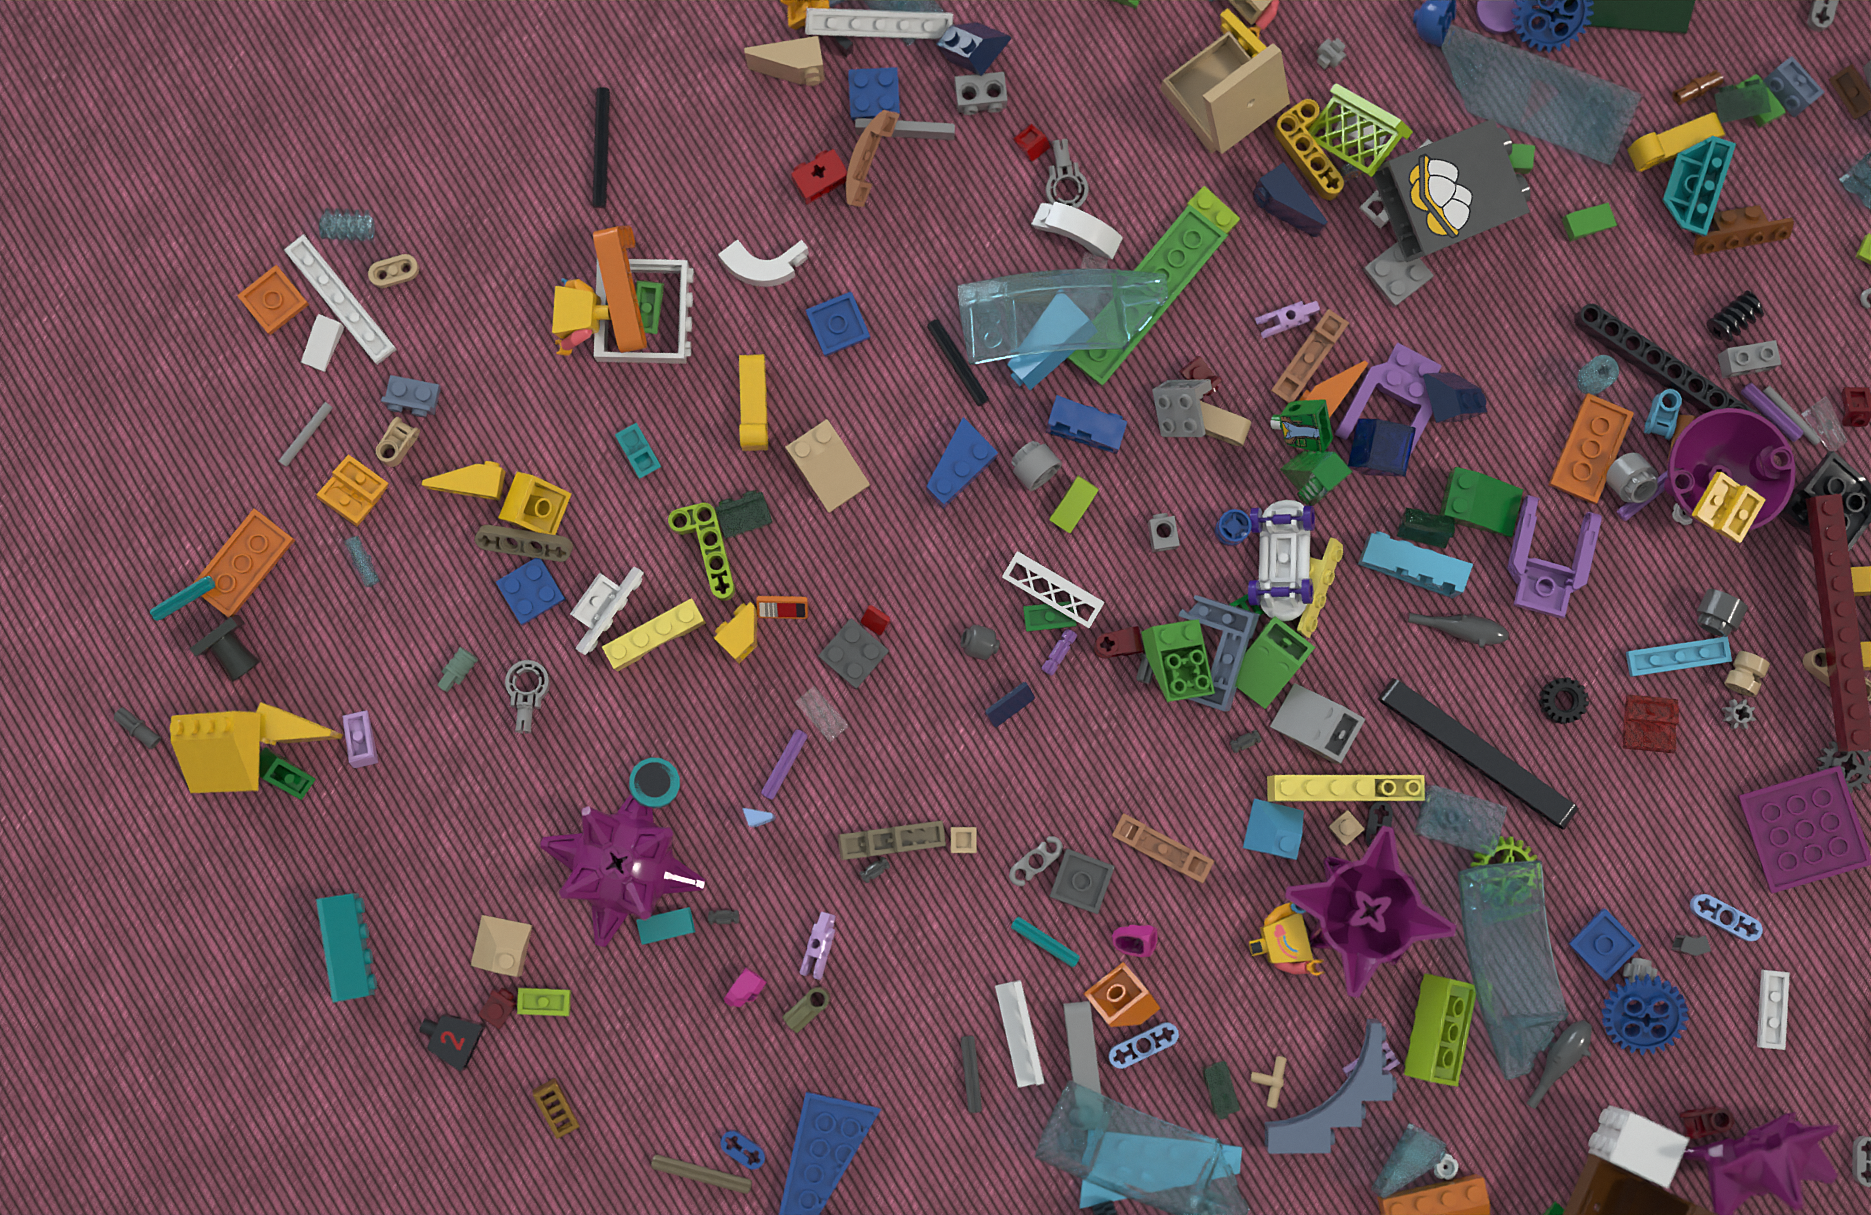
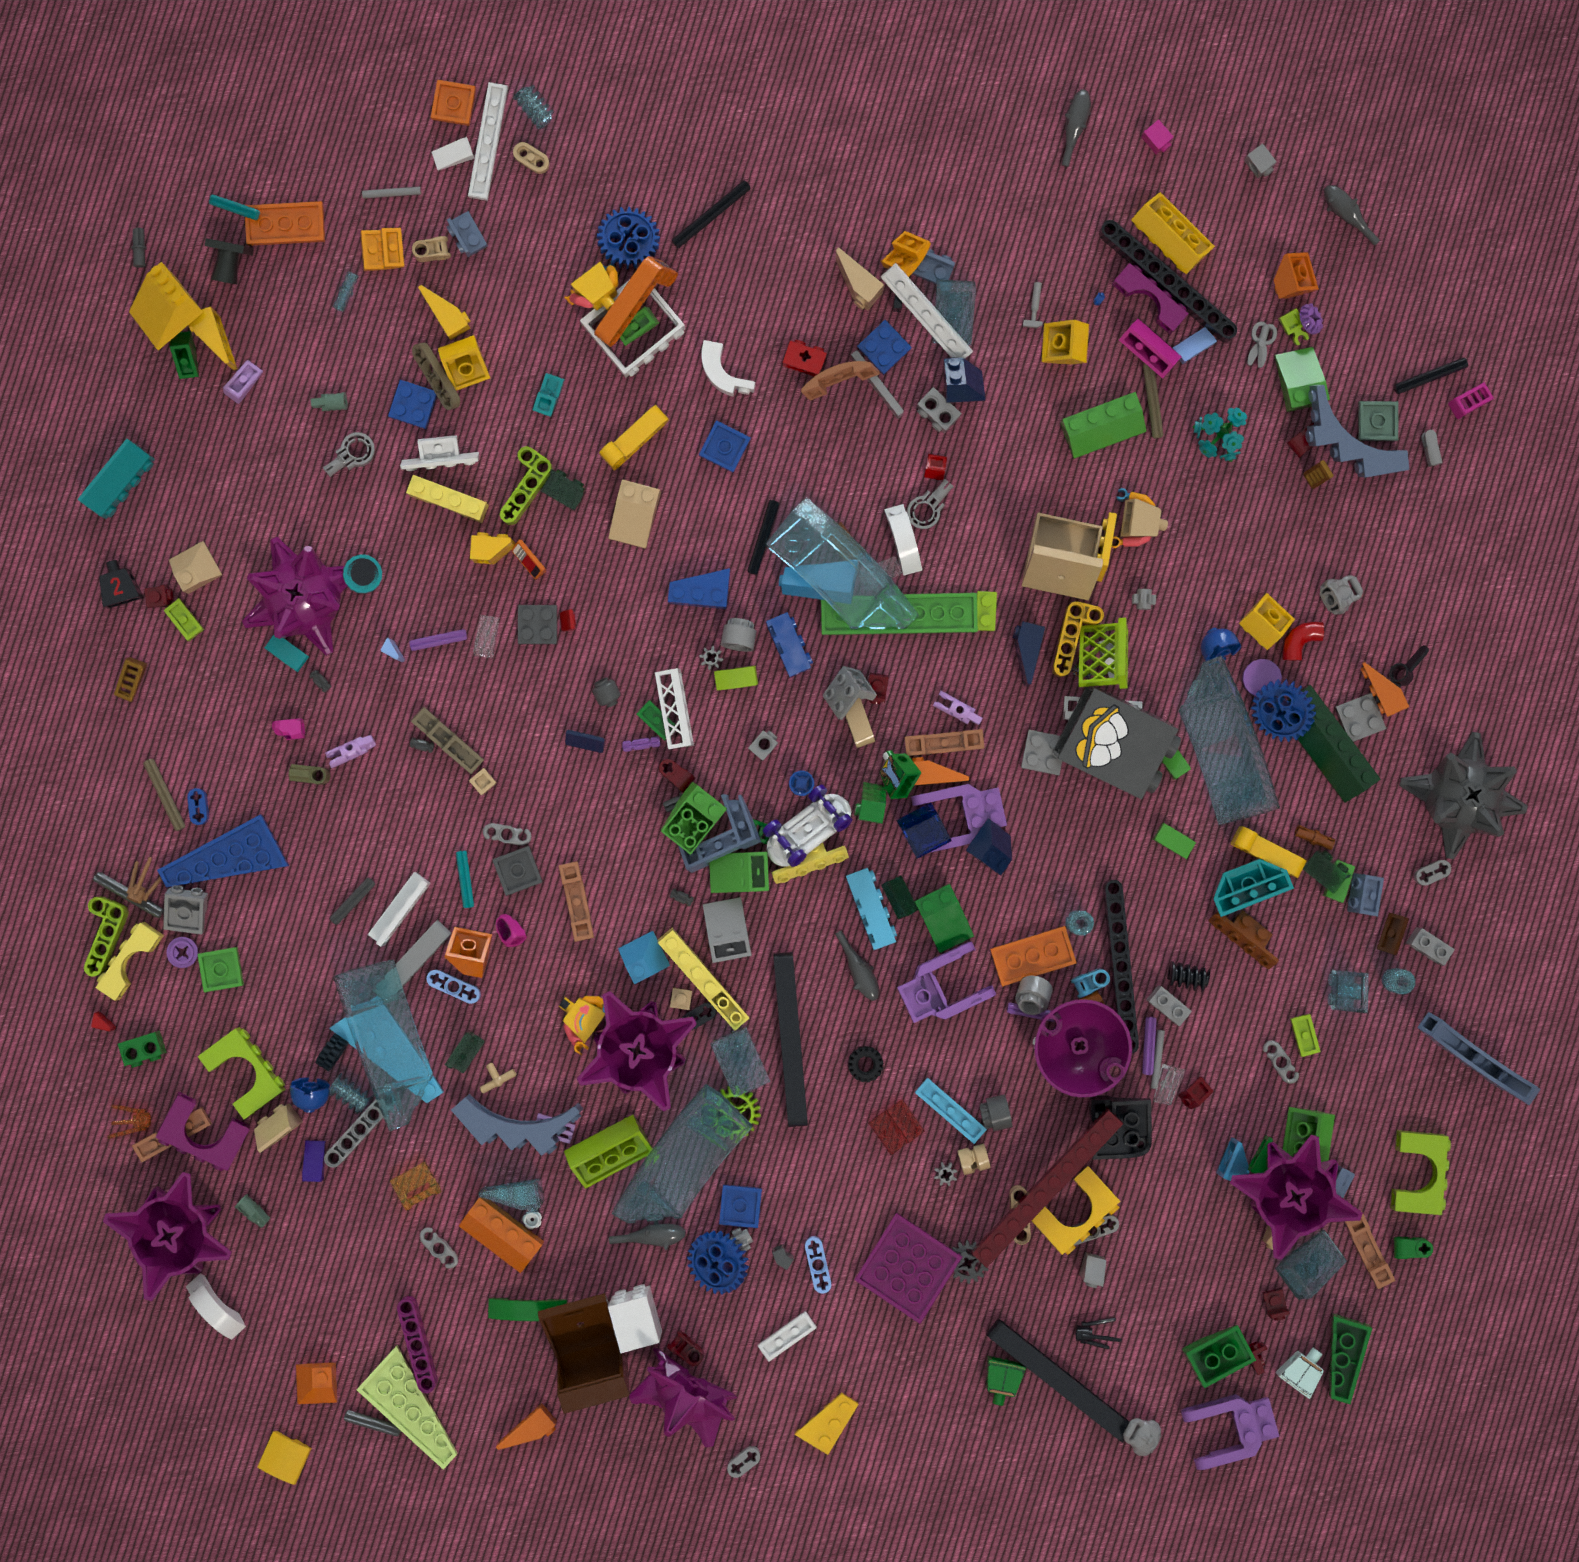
camera: 55 degrees right, 5 degrees up
yellow slope [1691,472,1766,543] -> none
none -> blue gear [597,207,660,269]
none -> light grey gear [699,646,723,670]

